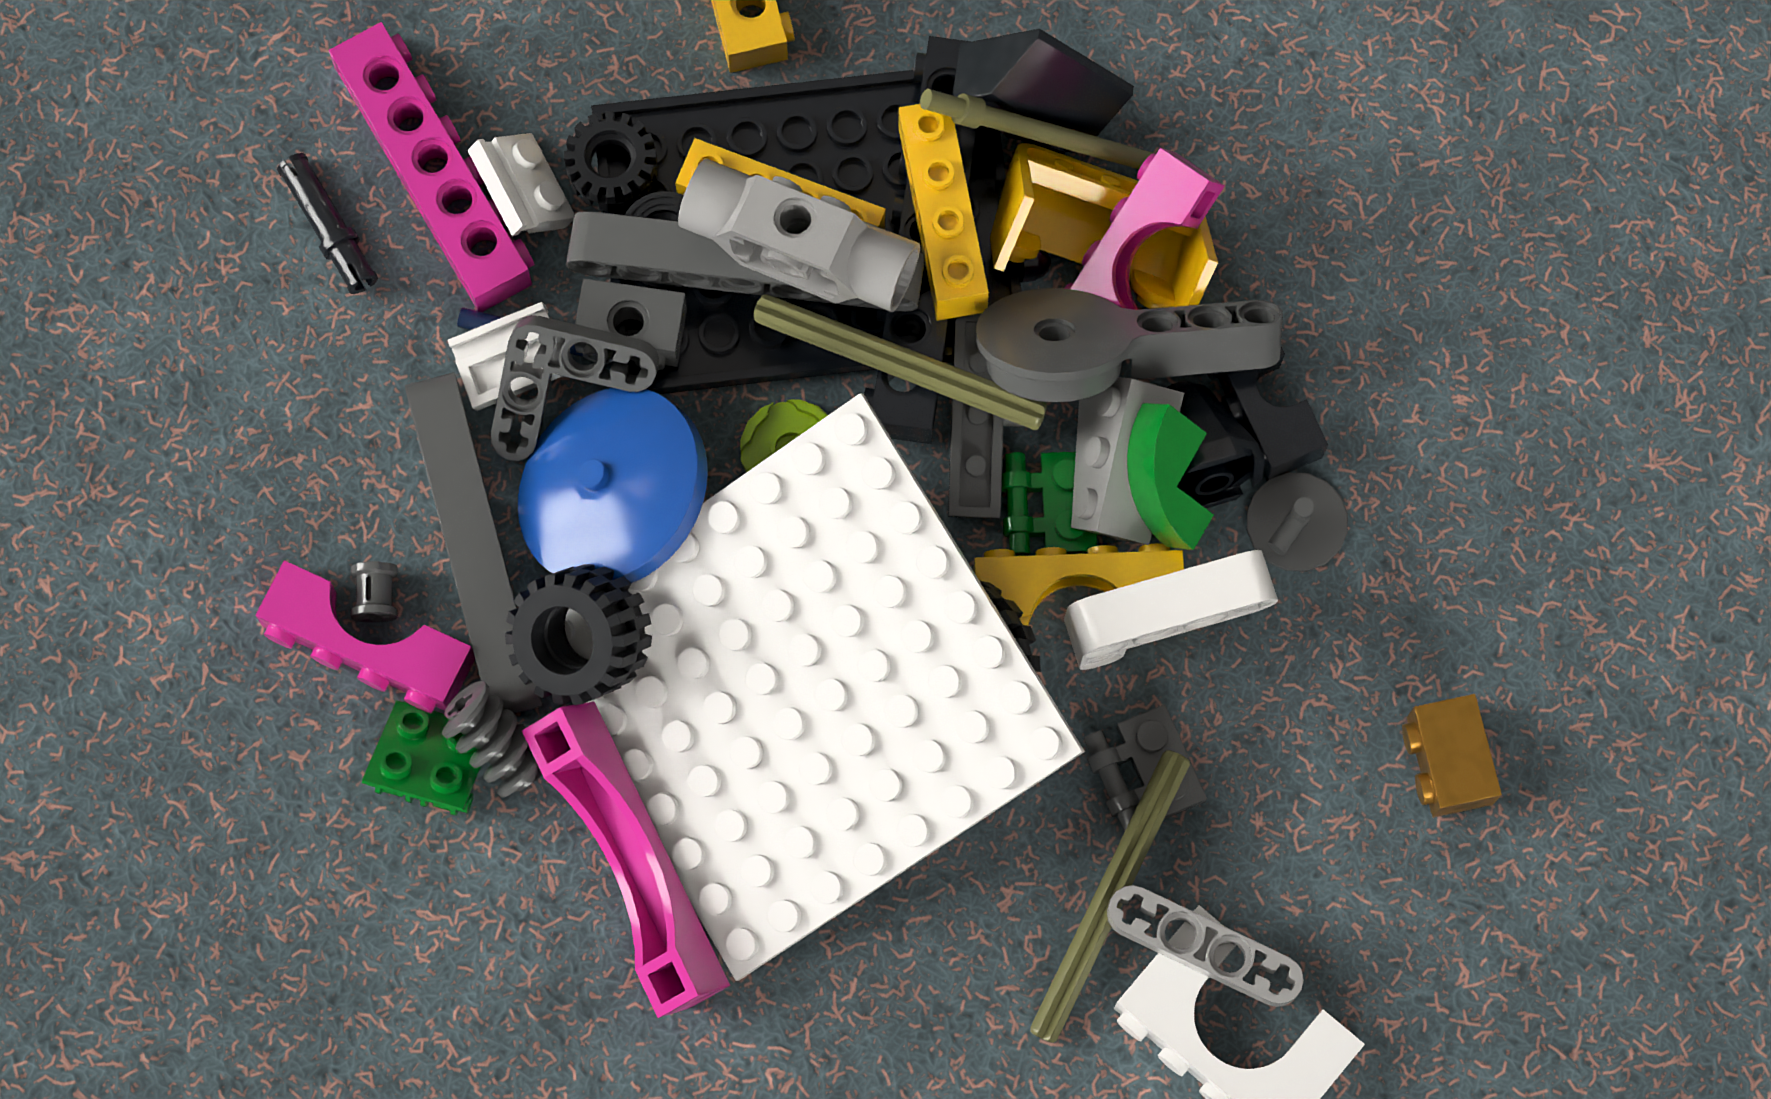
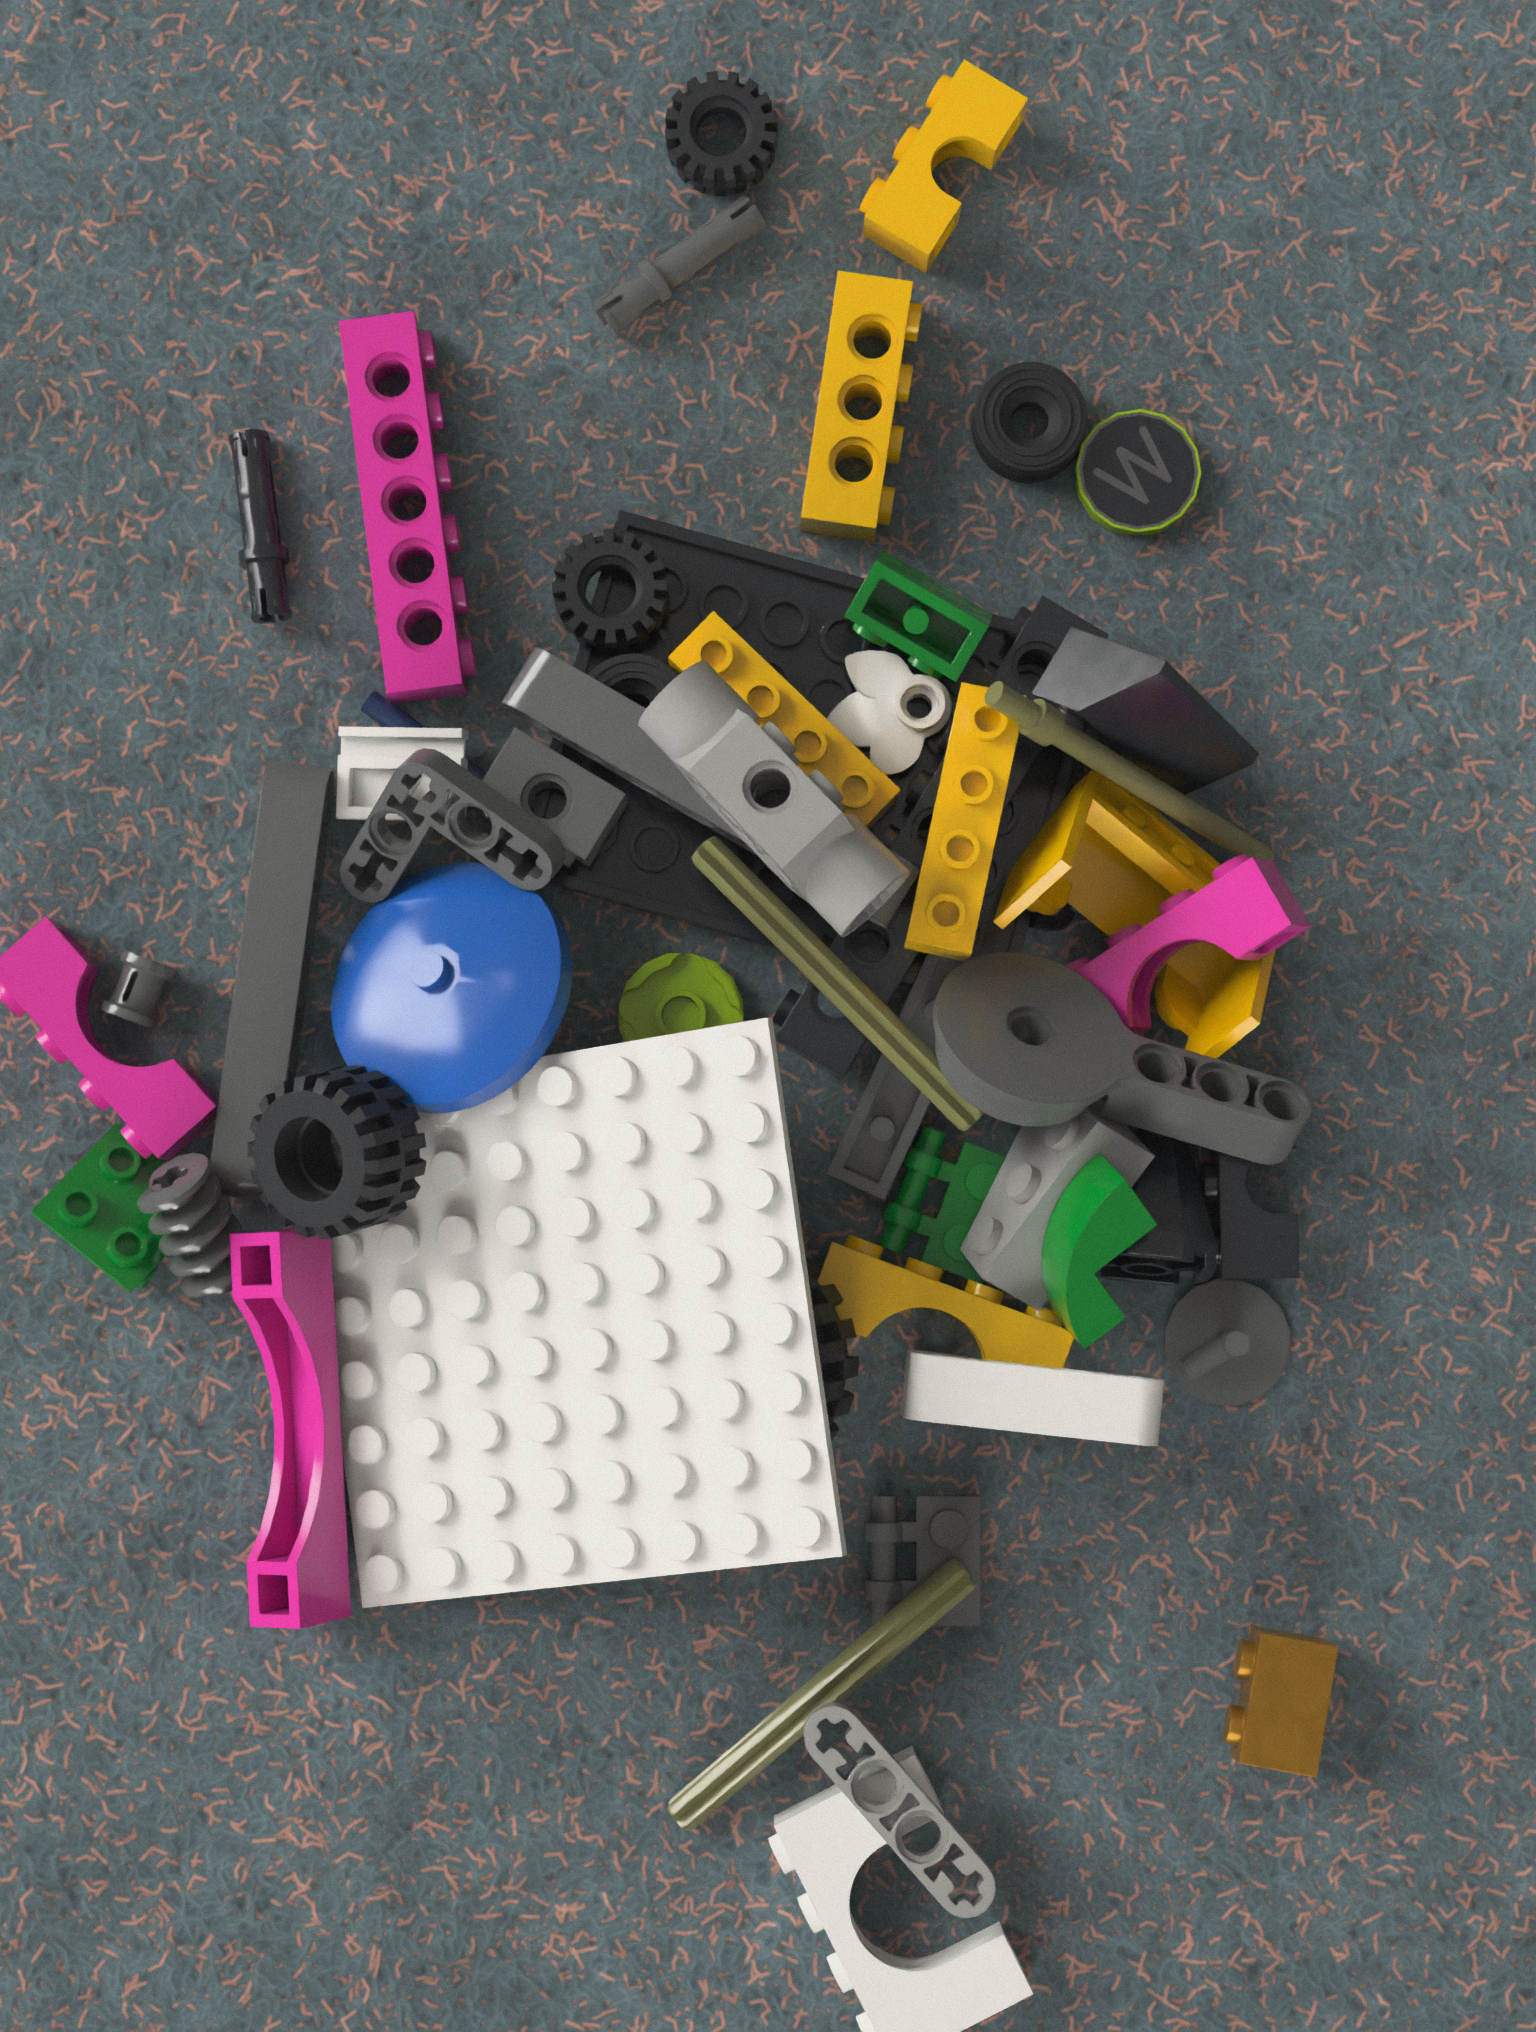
camera: 25 degrees right, 10 degrees up
white plate [468,133,574,236] -> none
none -> white plate [827,650,951,775]
none -> green brick [844,550,993,682]

